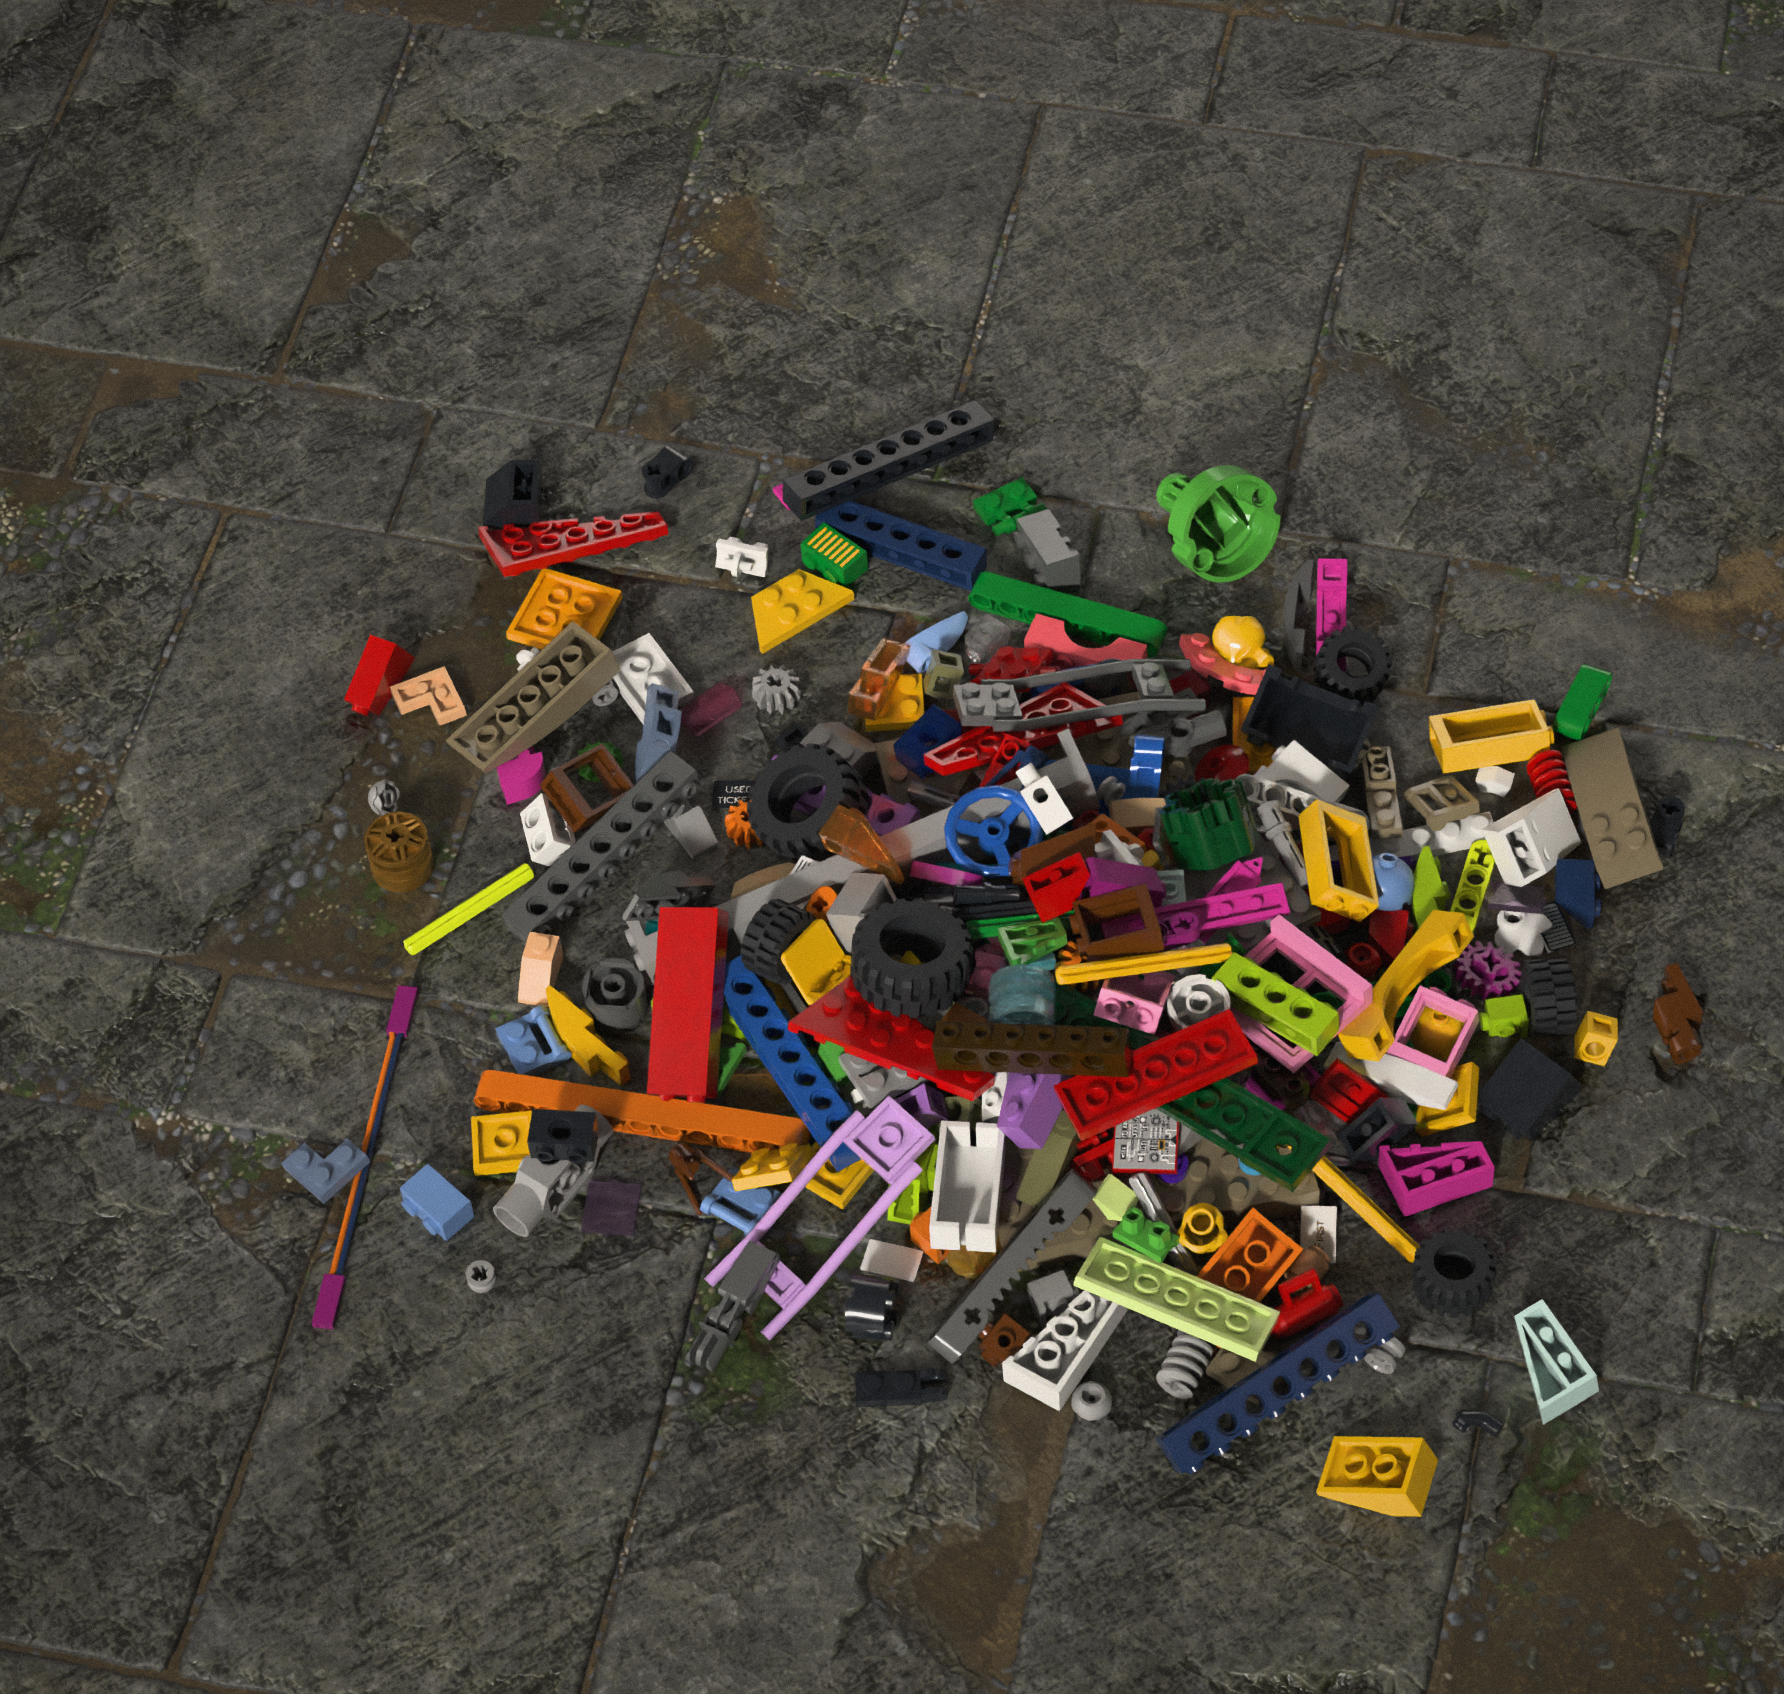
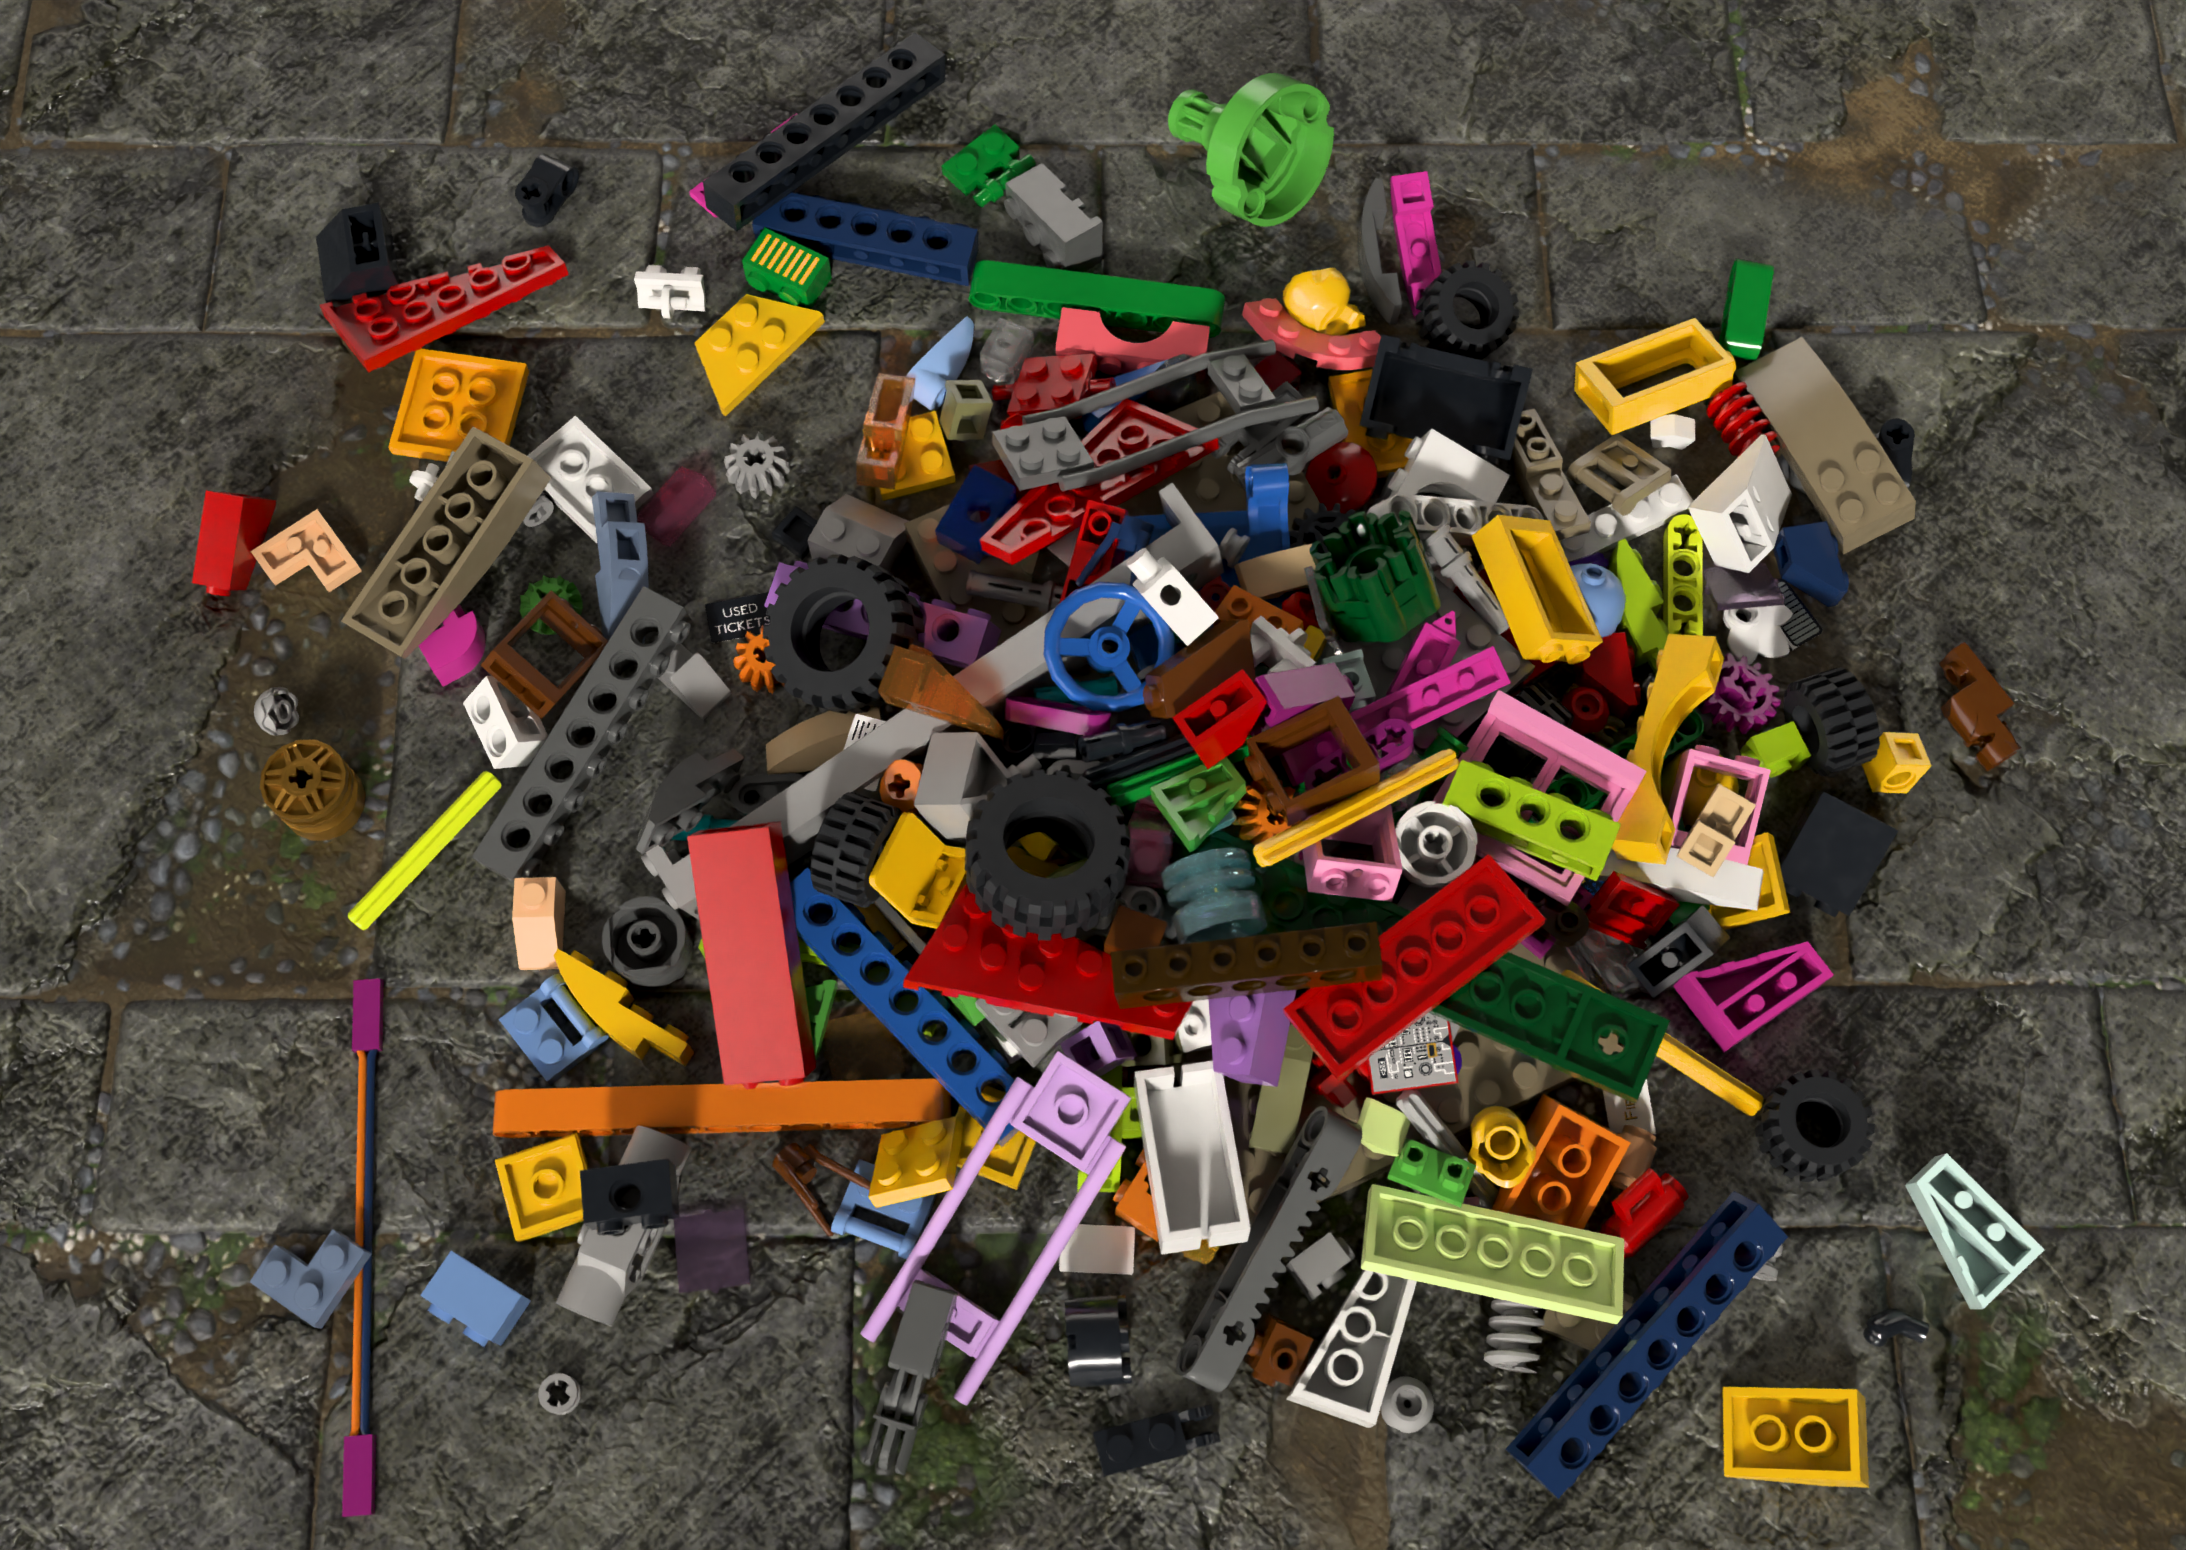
camera: 20 degrees left, 15 degrees up
none -> tan slope [1676,783,1756,878]

